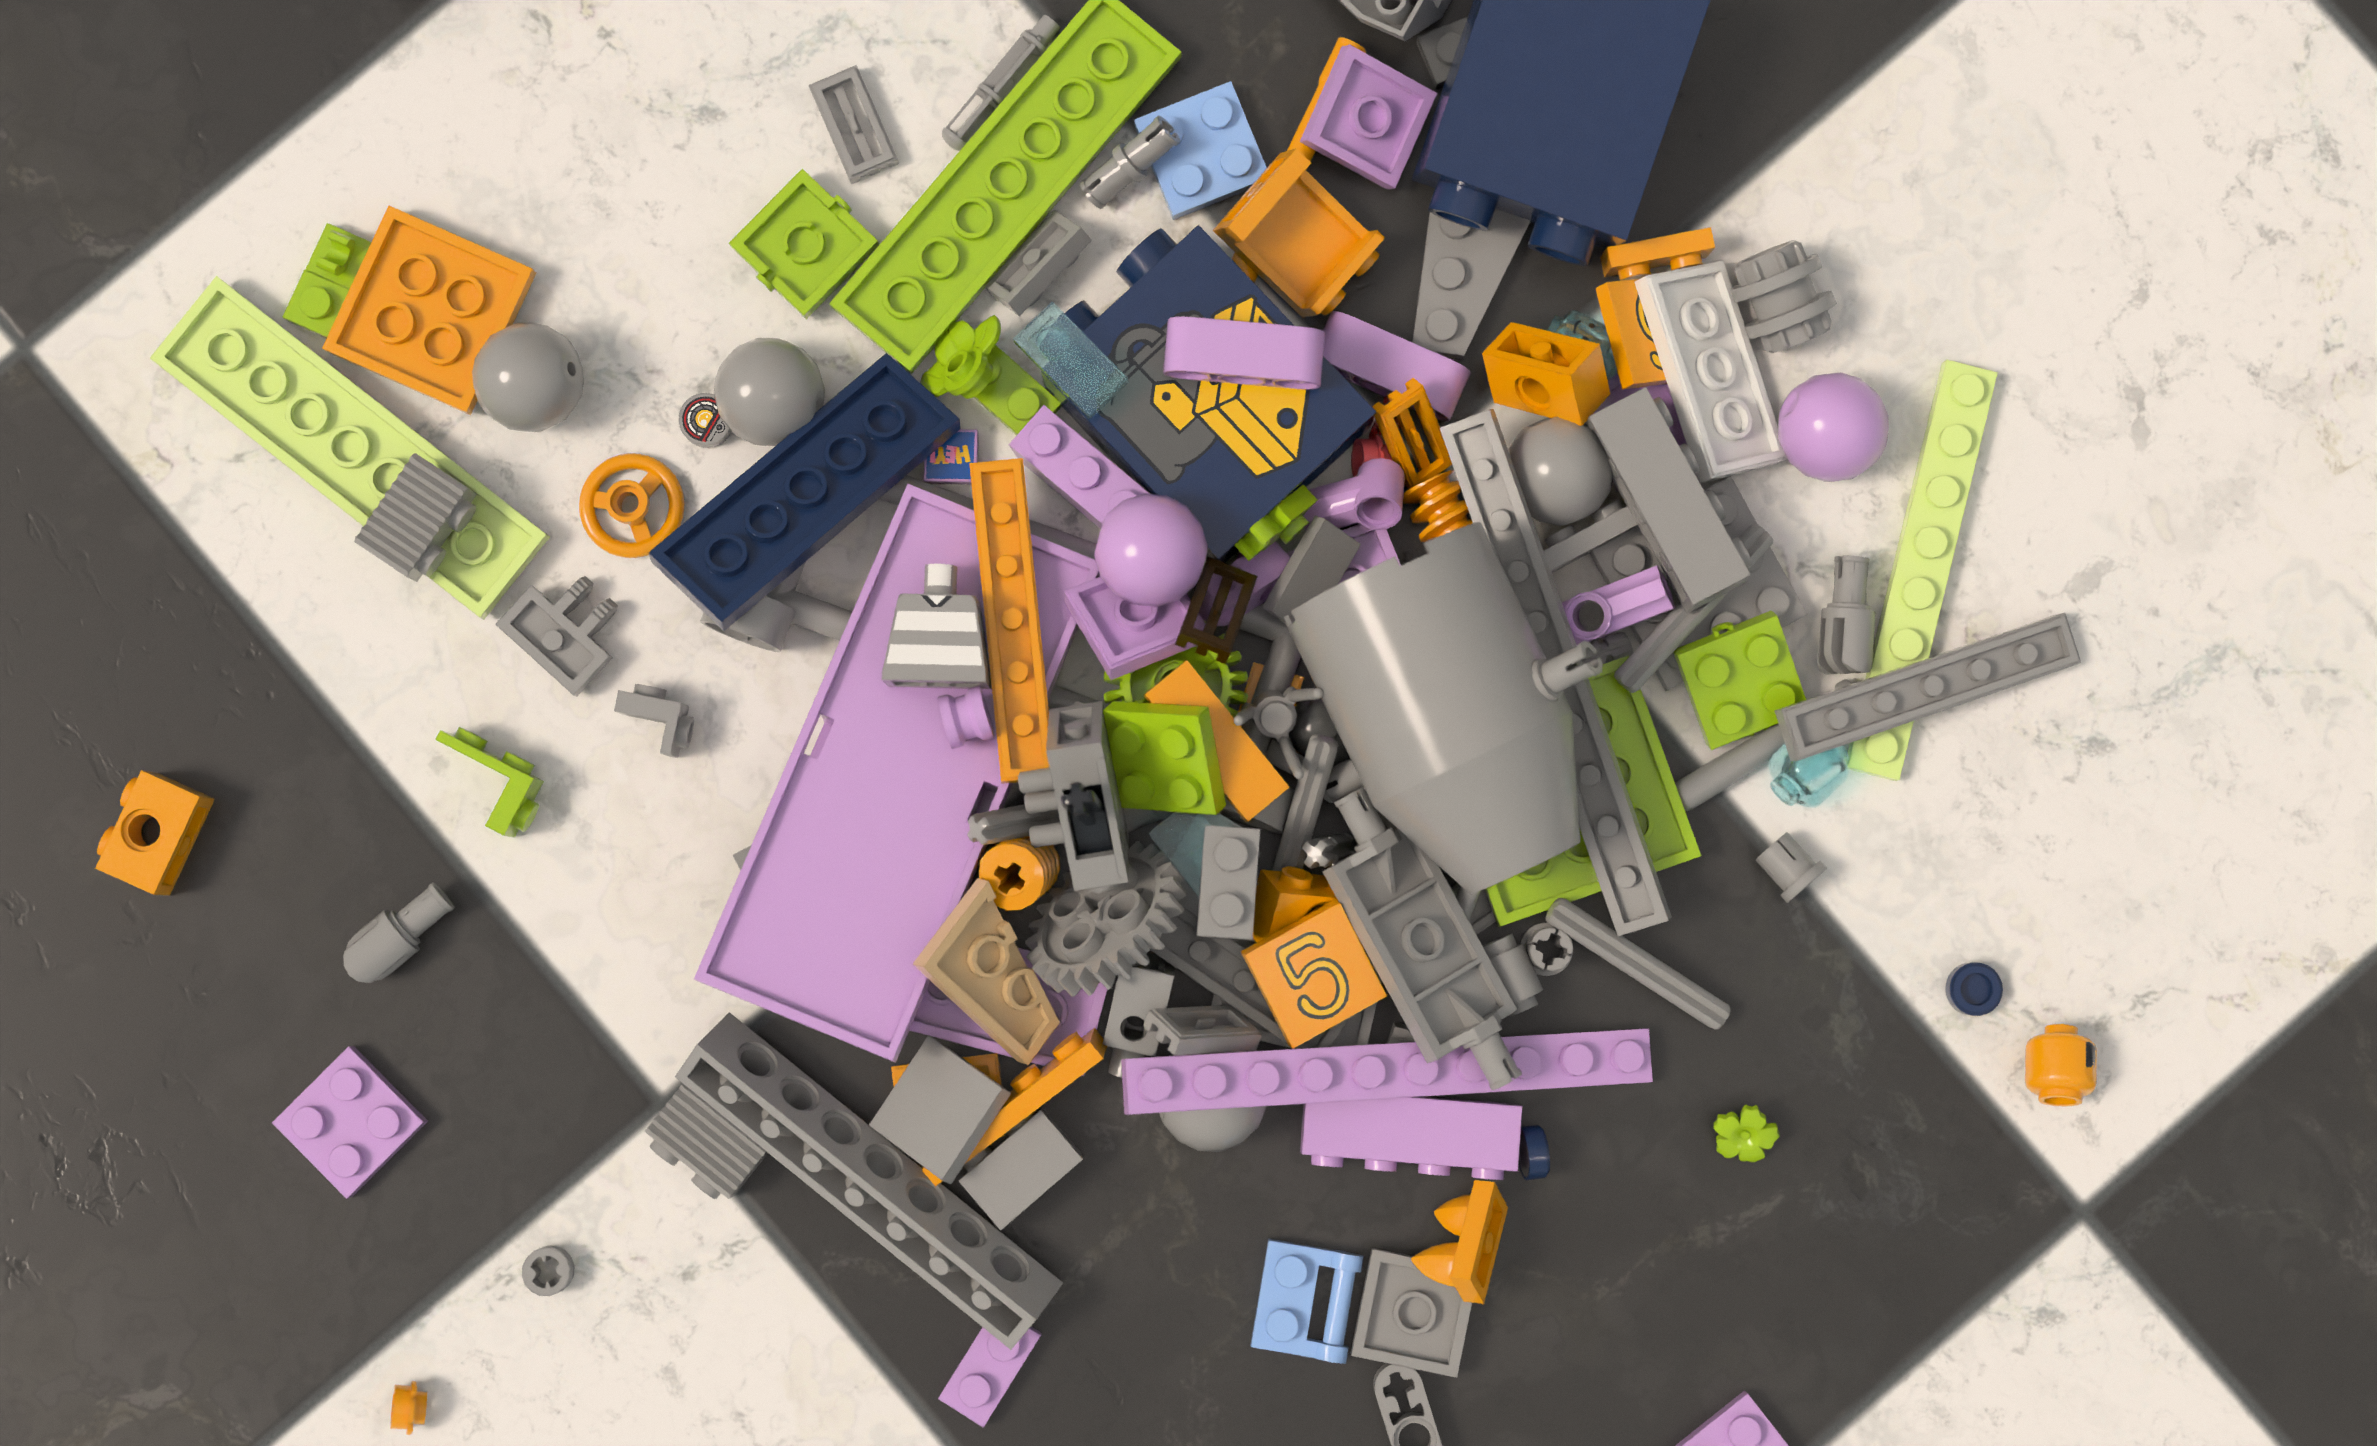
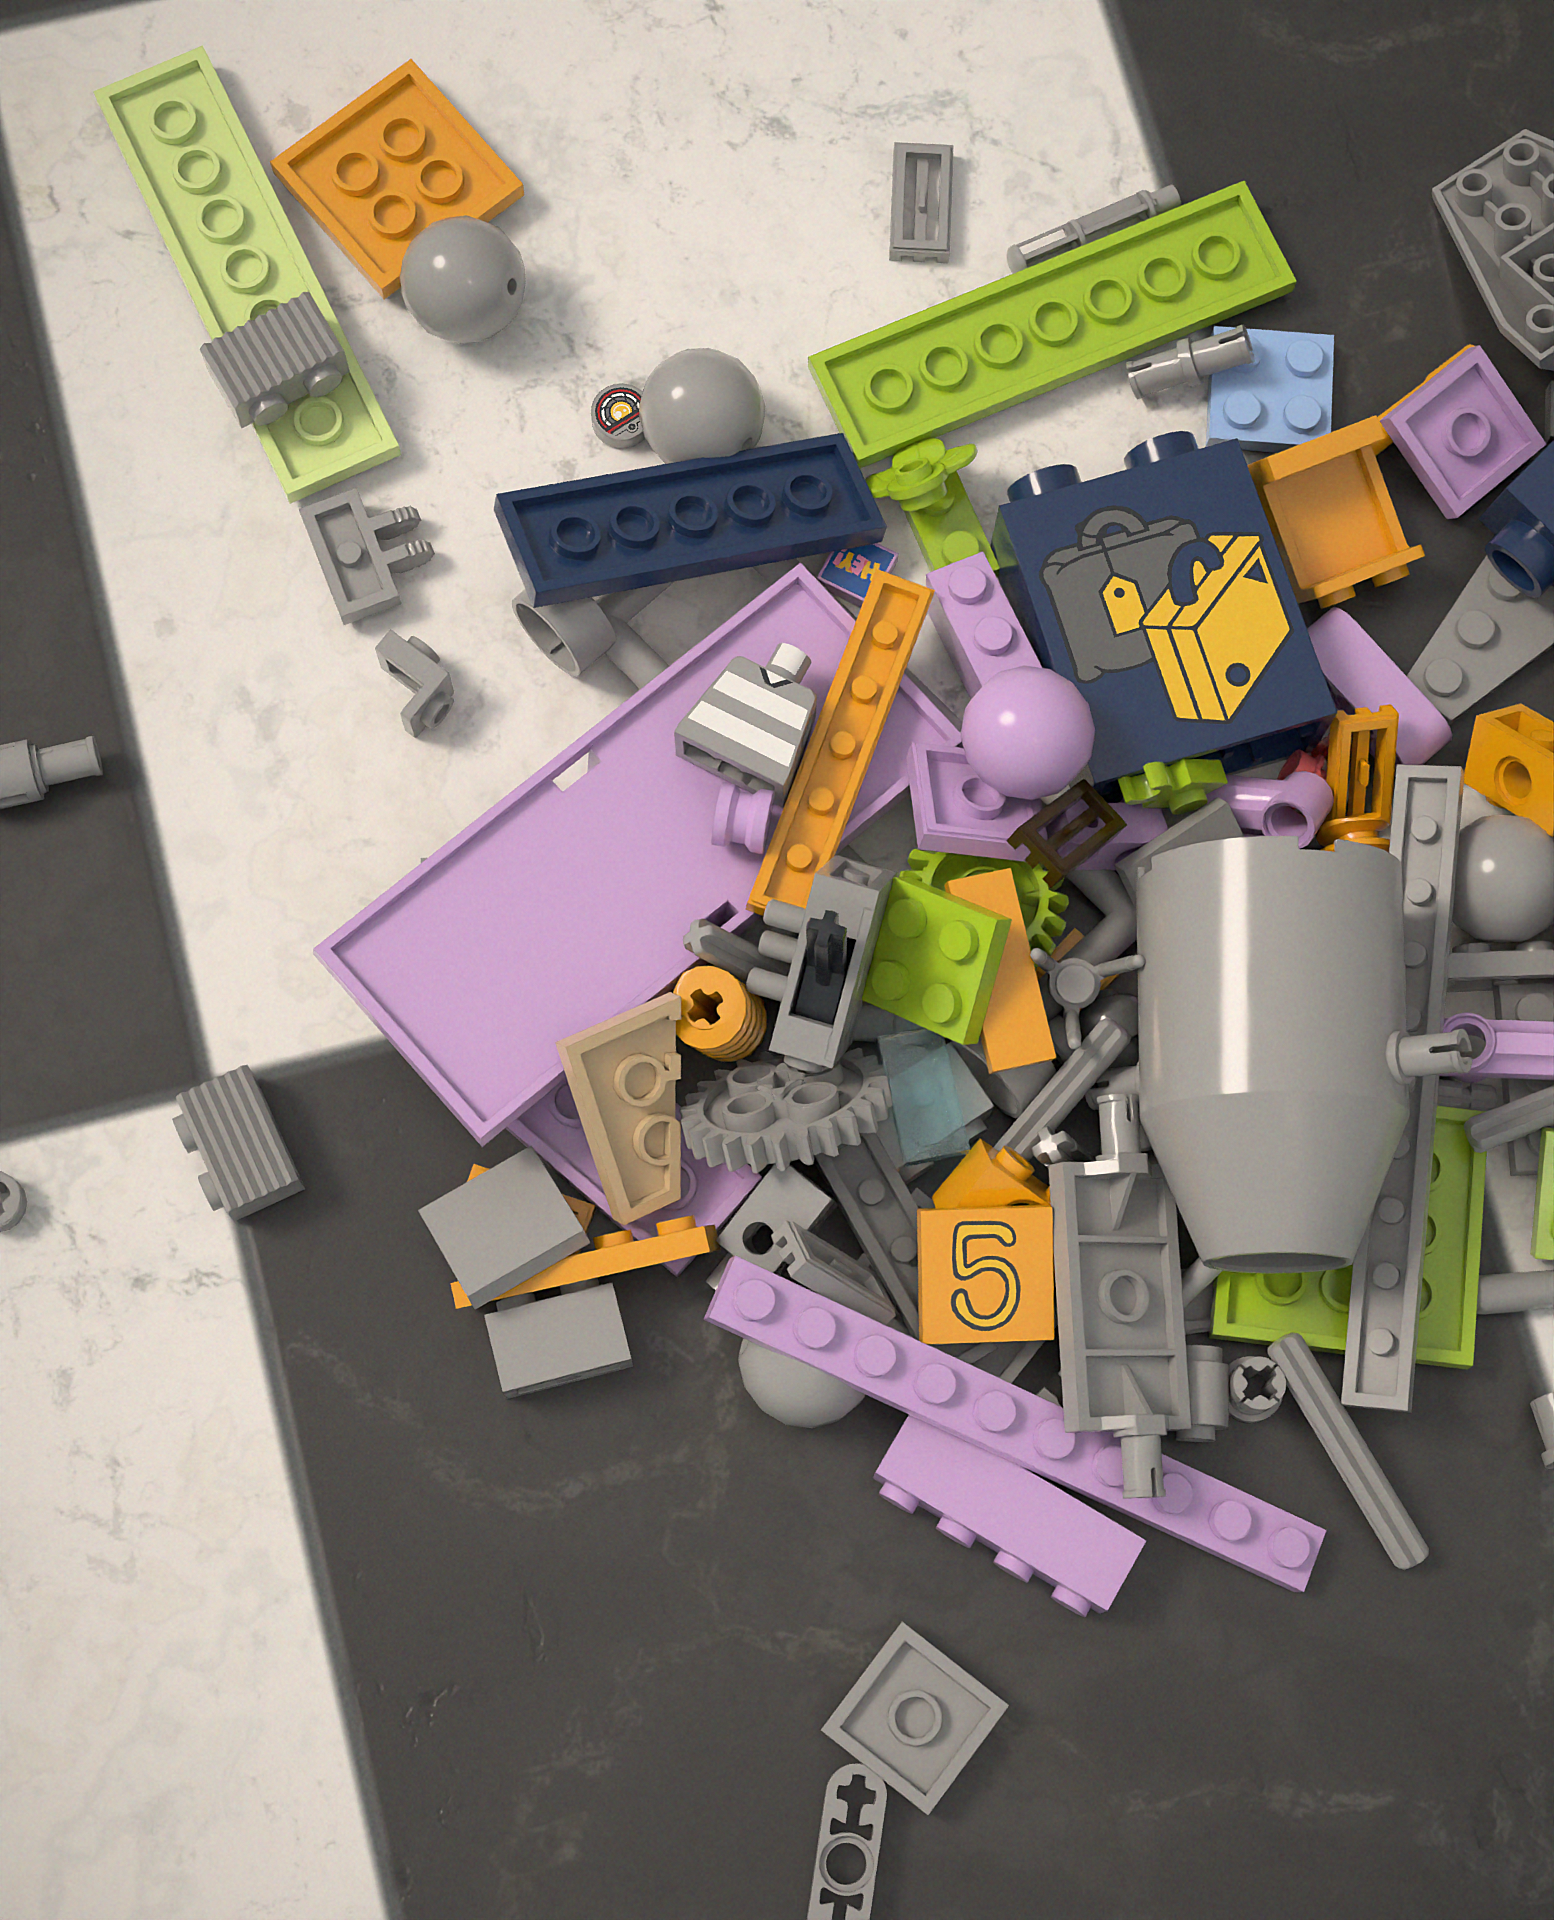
camera: 25 degrees right, 10 degrees down
lime plate [282,223,371,338] -> none
lime bracket [435,727,544,838] -> none
light orange piece [579,453,684,558] -> none
light grey brick [675,1012,1063,1350] -> none
lime plate [729,169,879,319] -> none
lavender plate [938,1326,1042,1428] -> none
light grey plate [985,210,1092,317] -> none
clear light blue plate [1013,301,1129,420] -> none
lavender beam [1163,317,1325,389] -> none
light grey brick [1196,825,1260,940] -> none
light blue plate [1250,1238,1364,1364] -> none
light orange tile [1411,1180,1508,1304] -> none
dark blue tile [1518,1125,1550,1180] -> none
lime plant [1714,1104,1780,1162] -> none

